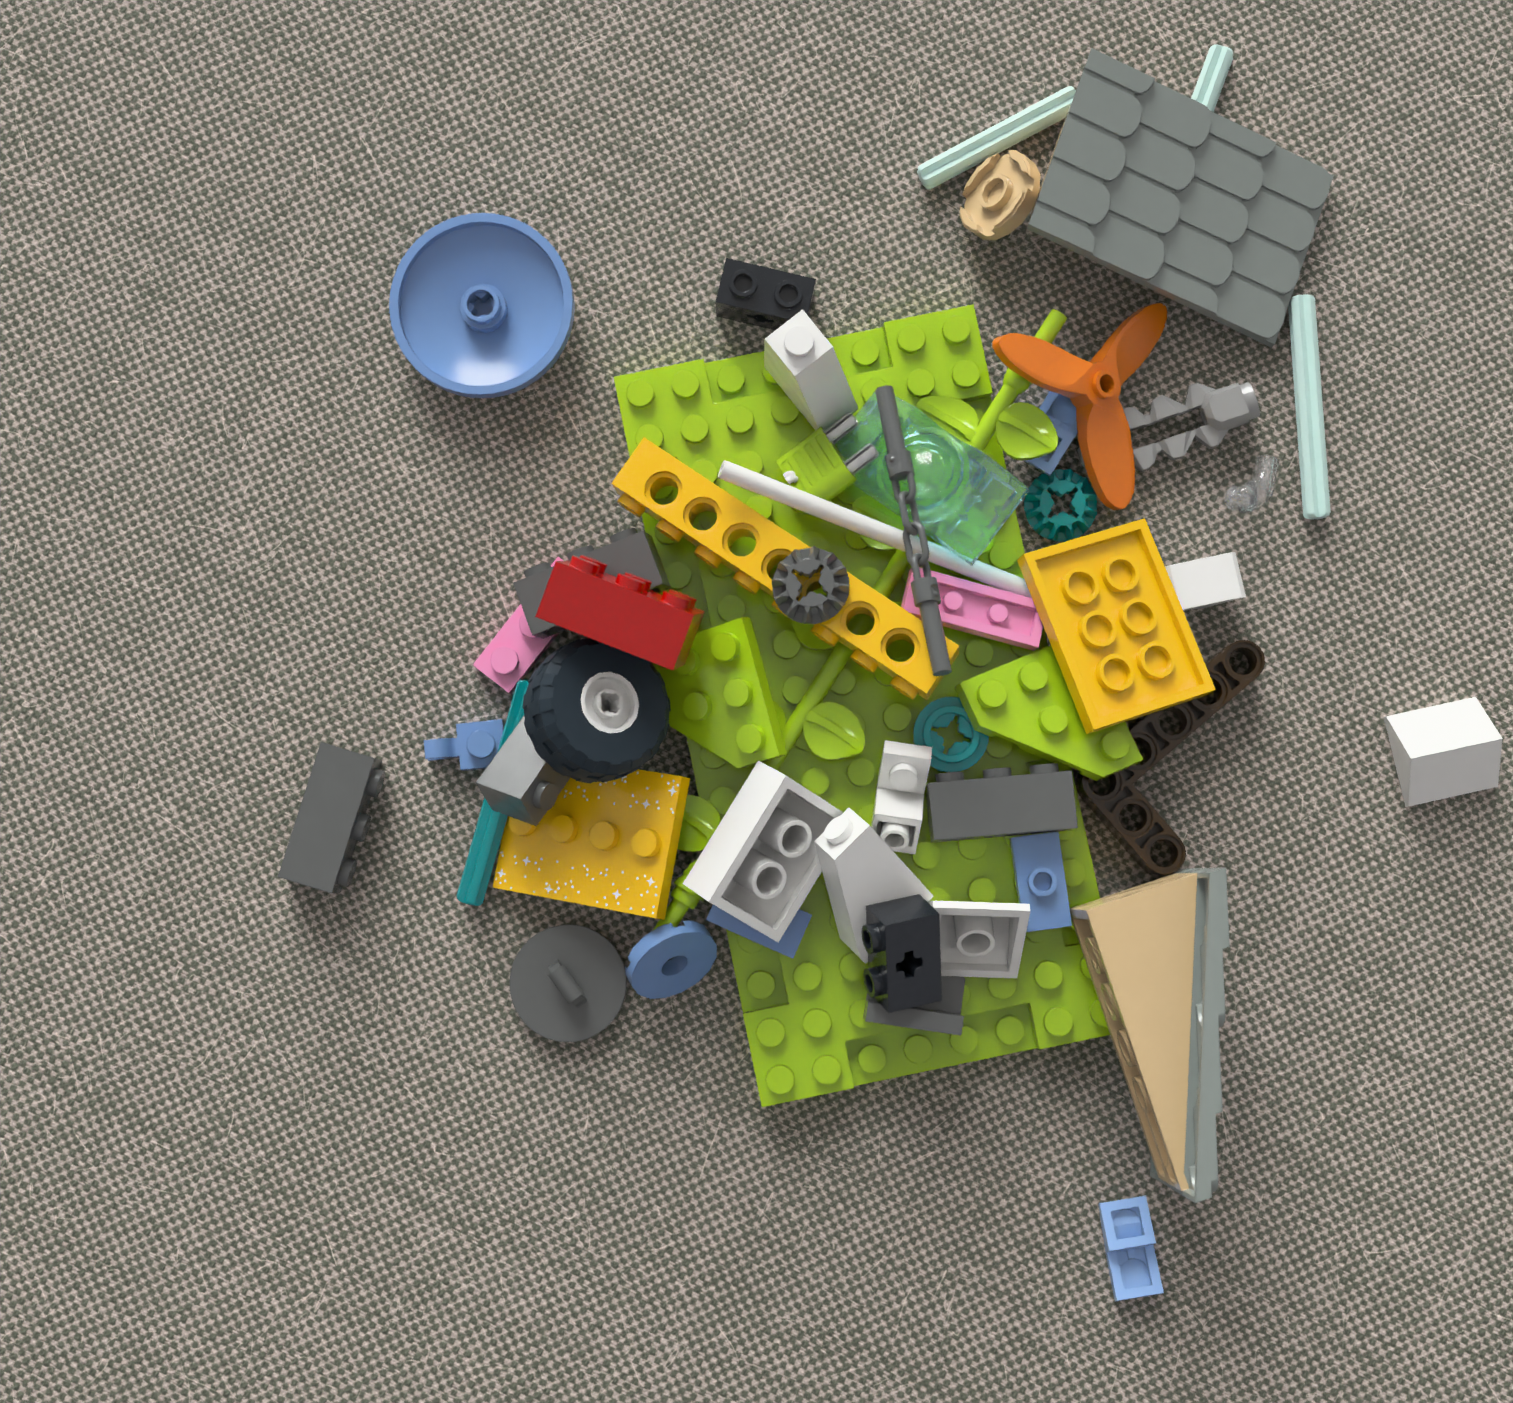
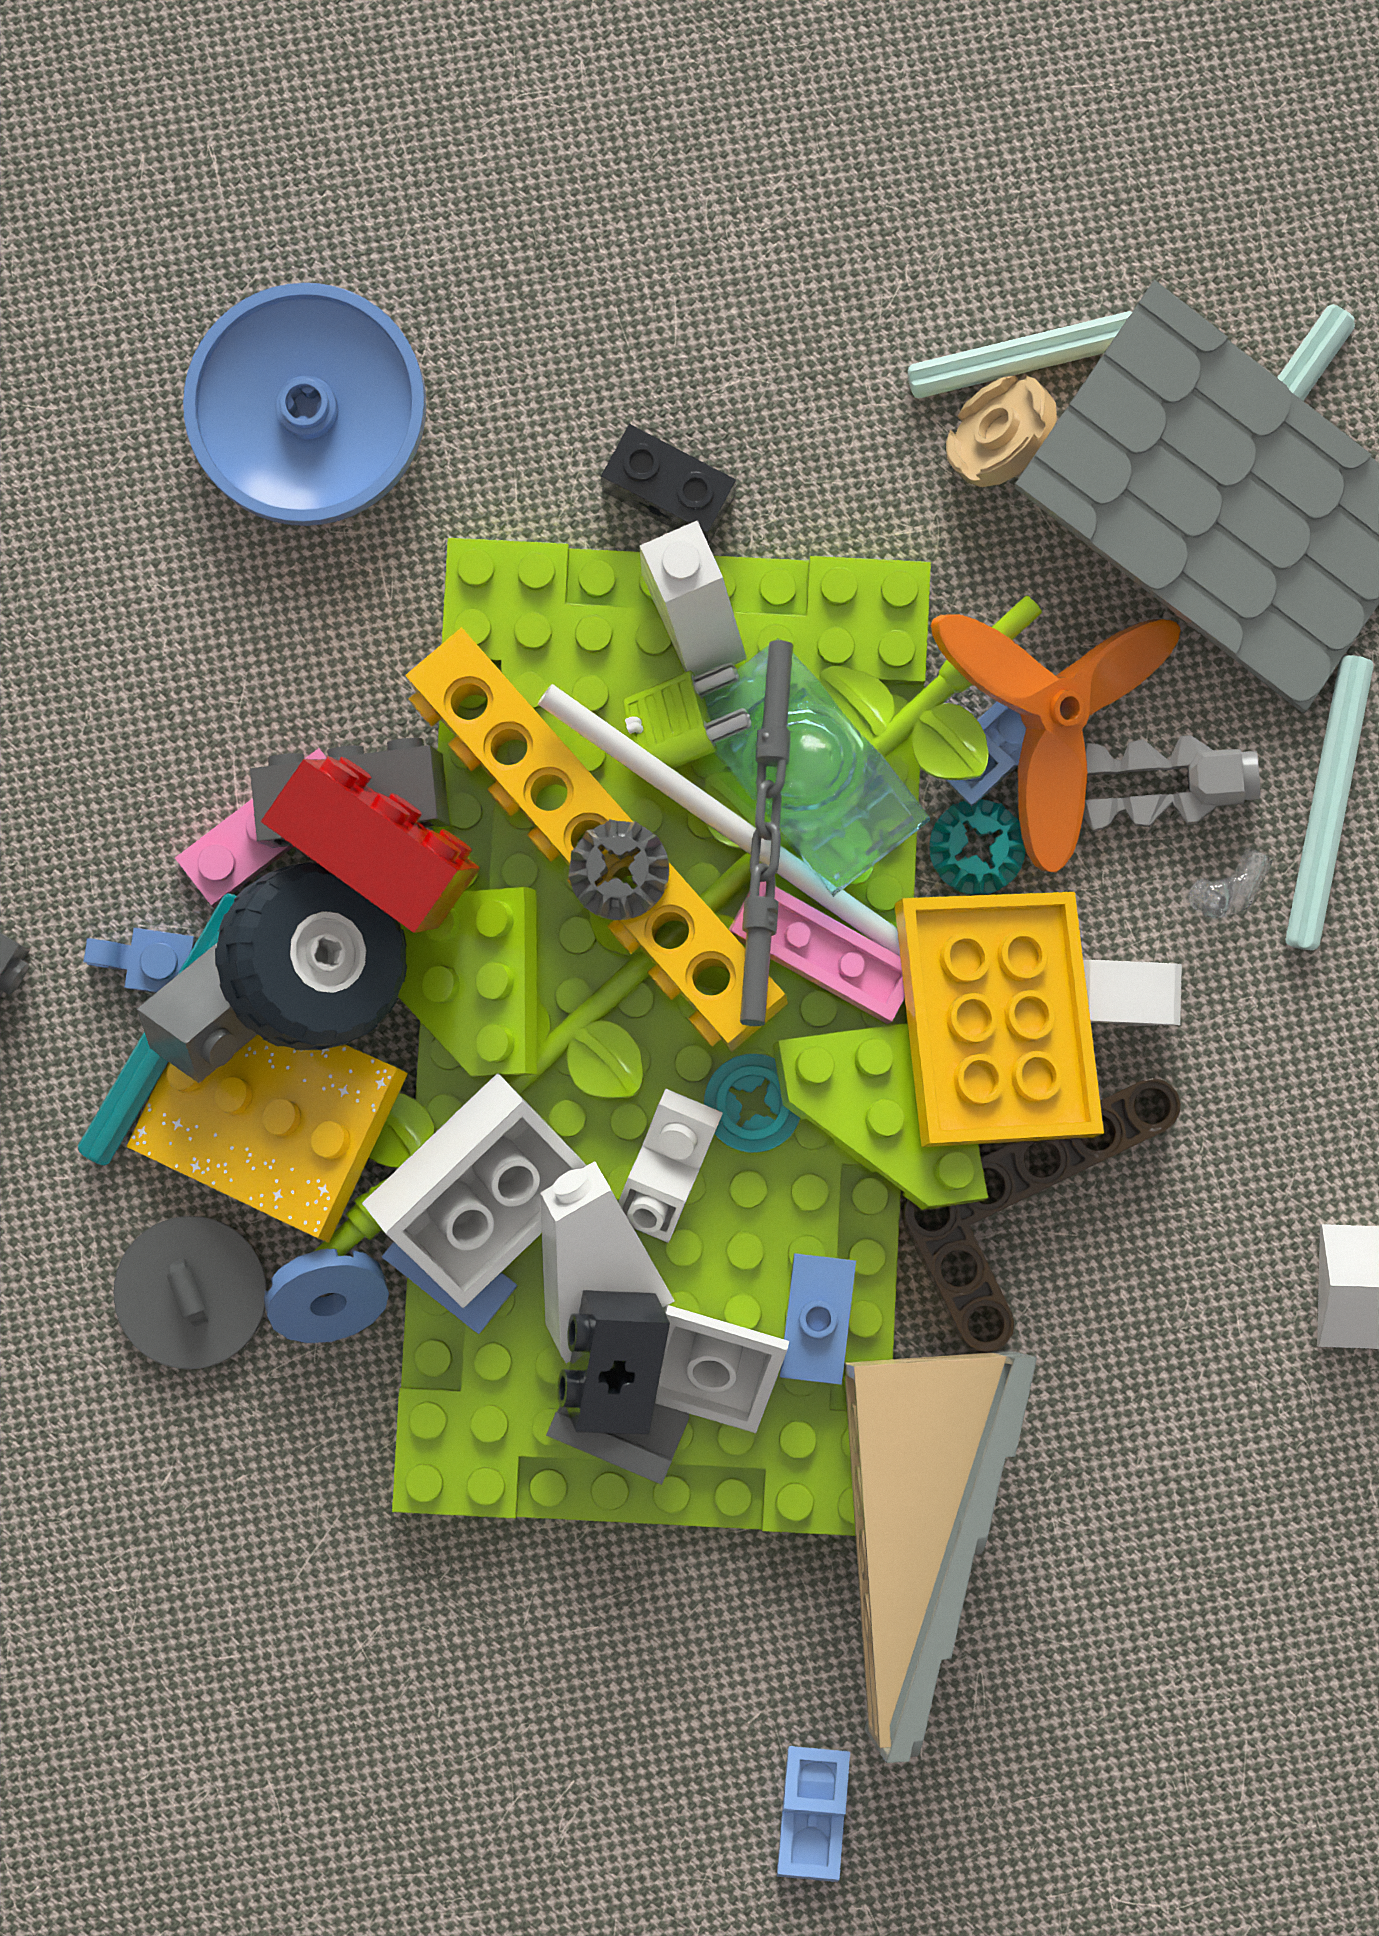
camera: 15 degrees right, 0 degrees up
dark grey brick [925,763,1078,843] -> none

